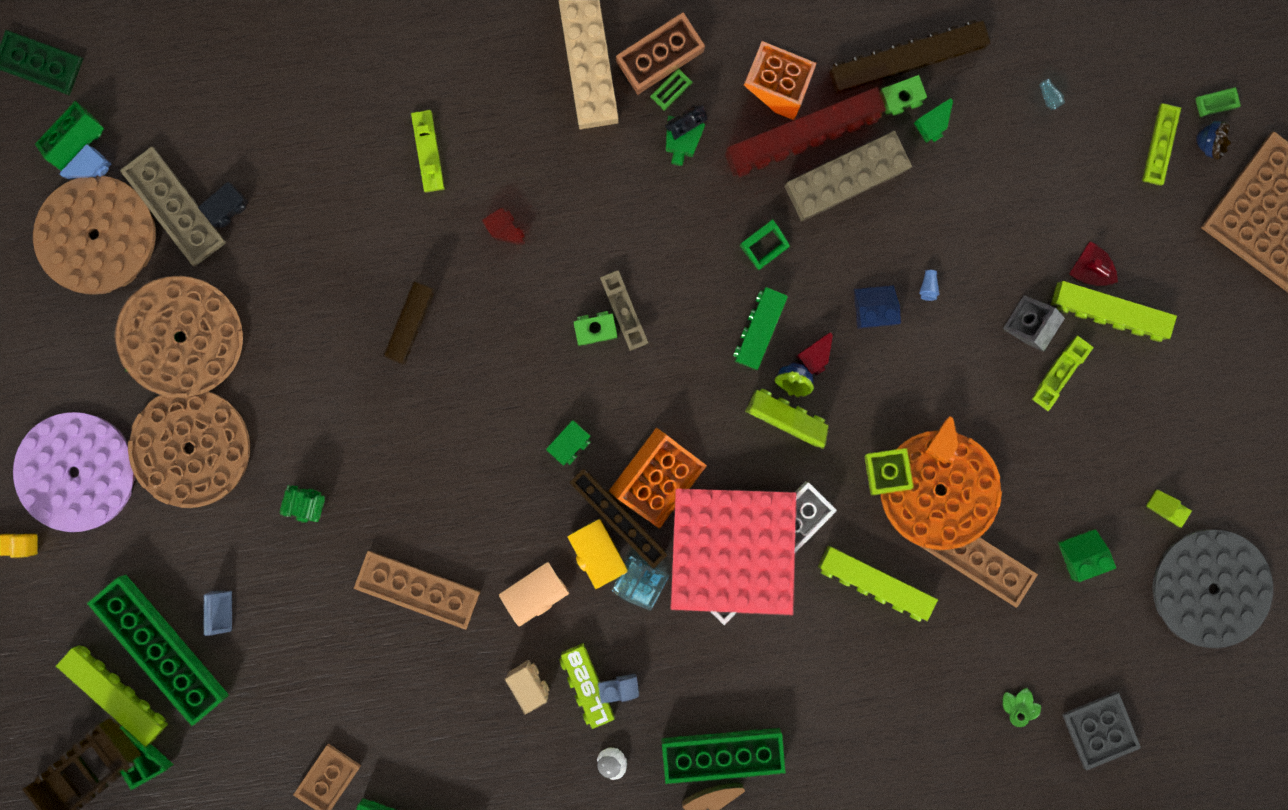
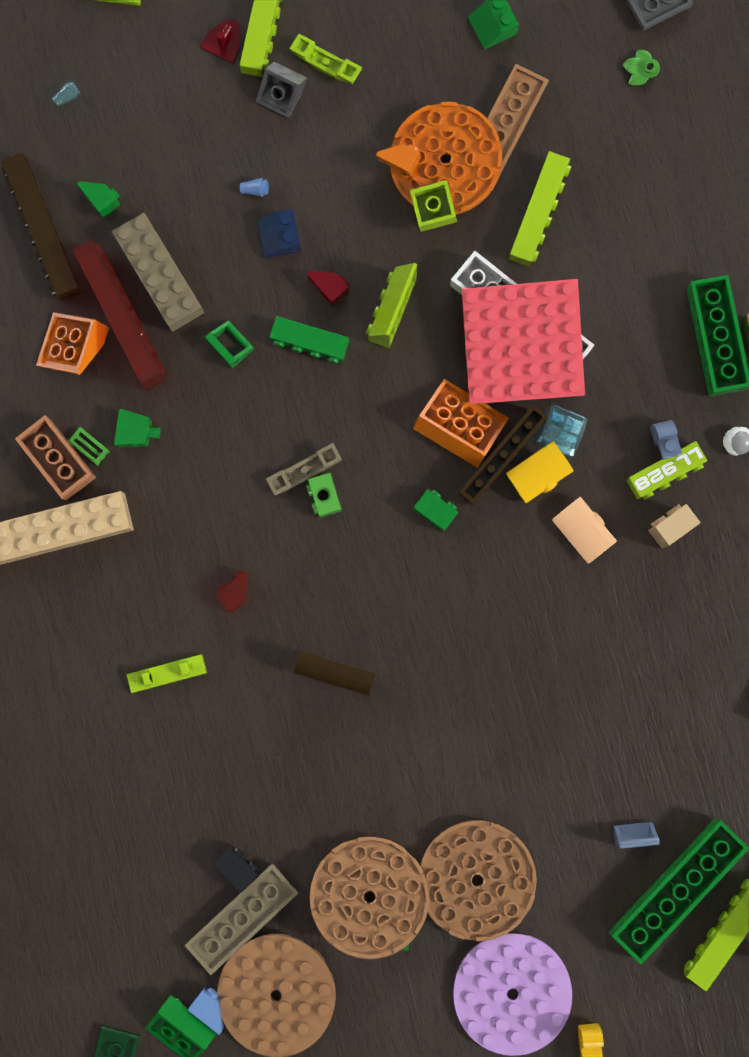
camera: 90 degrees left, 5 degrees down
green brick [279,485,325,523] -> none
medium nougat plate [354,551,481,630] -> none
black hinge [665,104,708,140] -> none
lime hair [775,363,814,398] -> none
bright green brick [878,75,927,116] -> none

